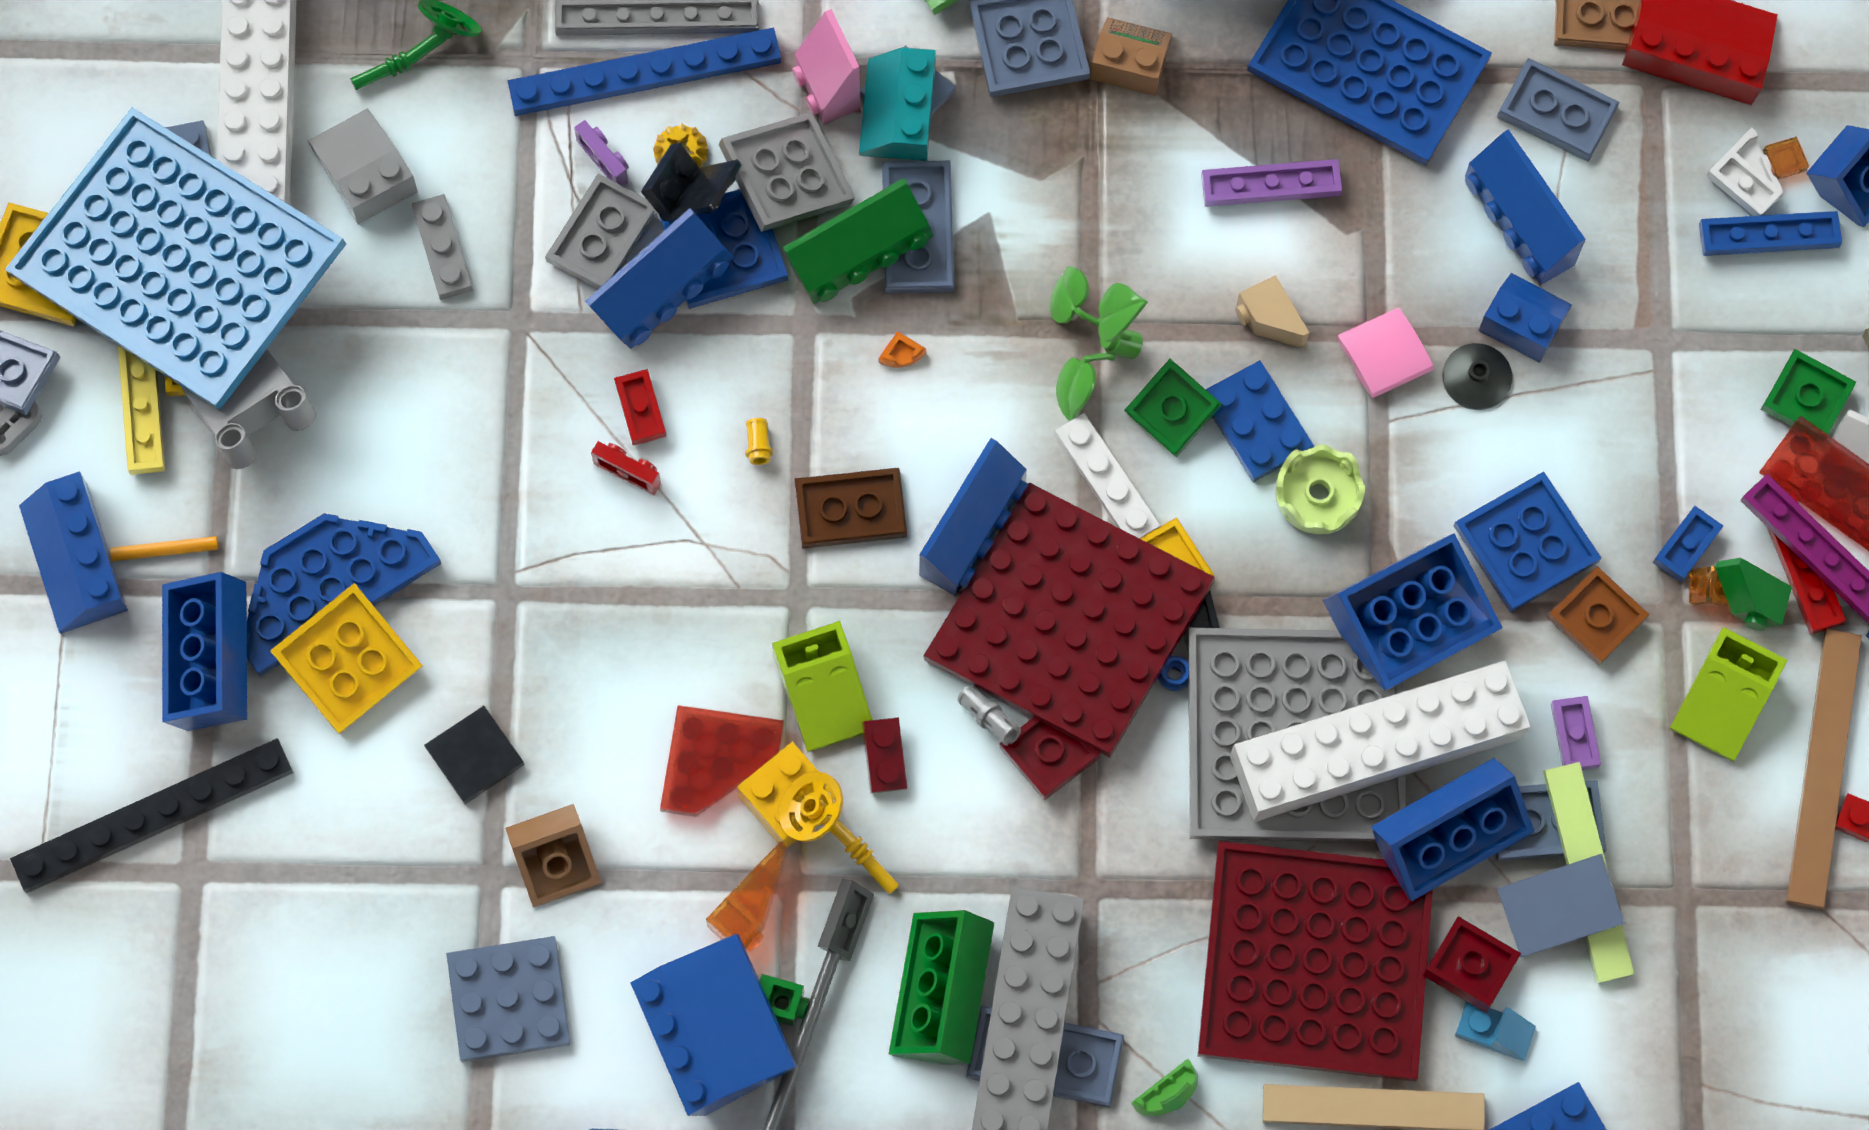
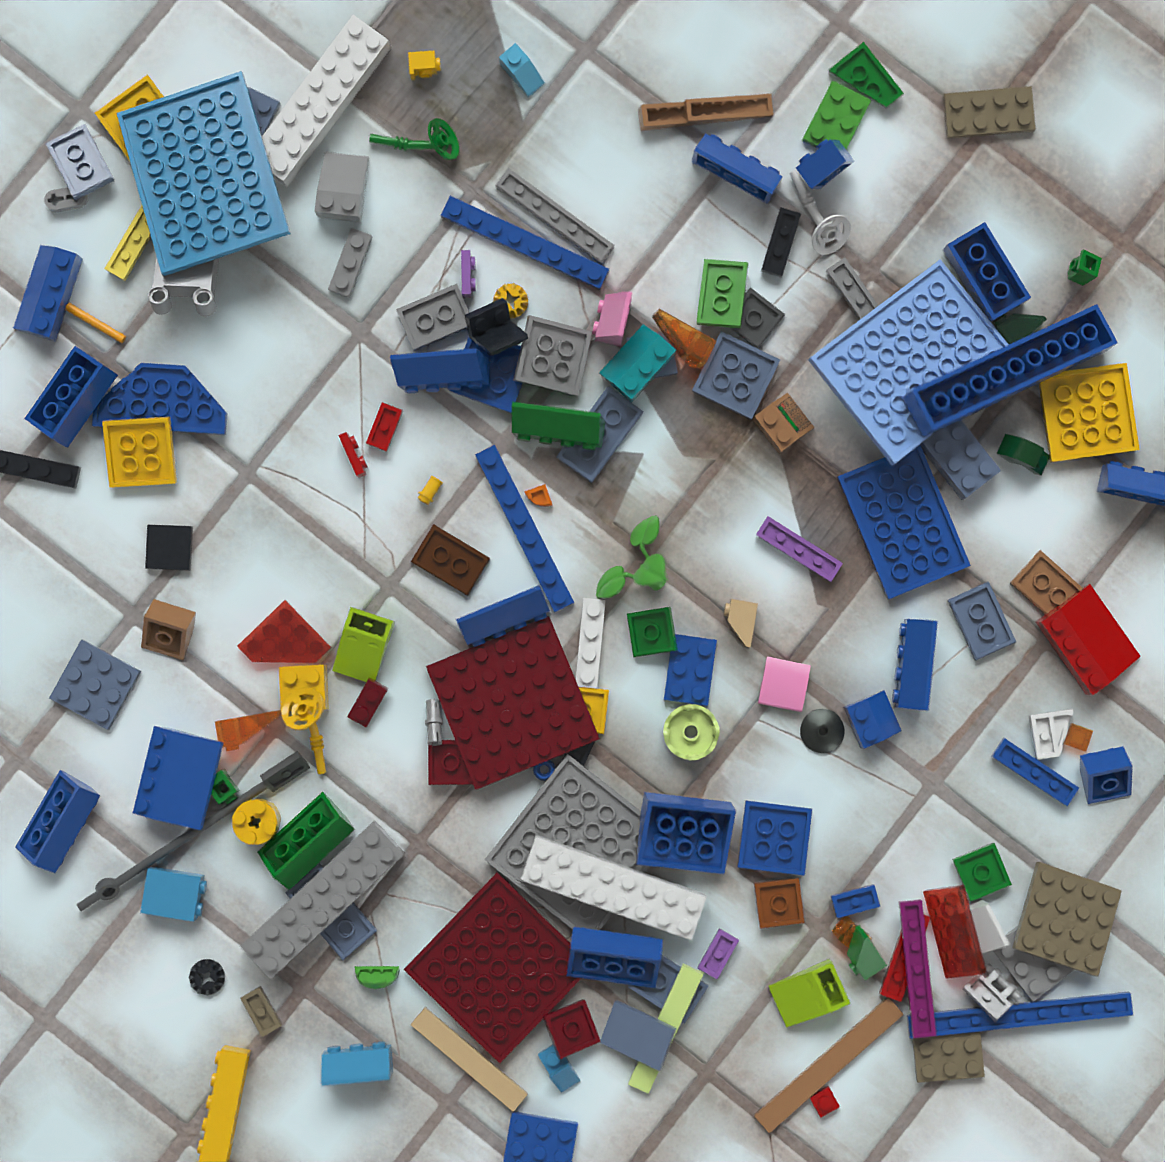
camera: 40 degrees right, 15 degrees up
none -> yellow brick [232,798,281,845]
none -> blue plate [475,445,574,612]
none -> clear orange slope [652,308,717,368]

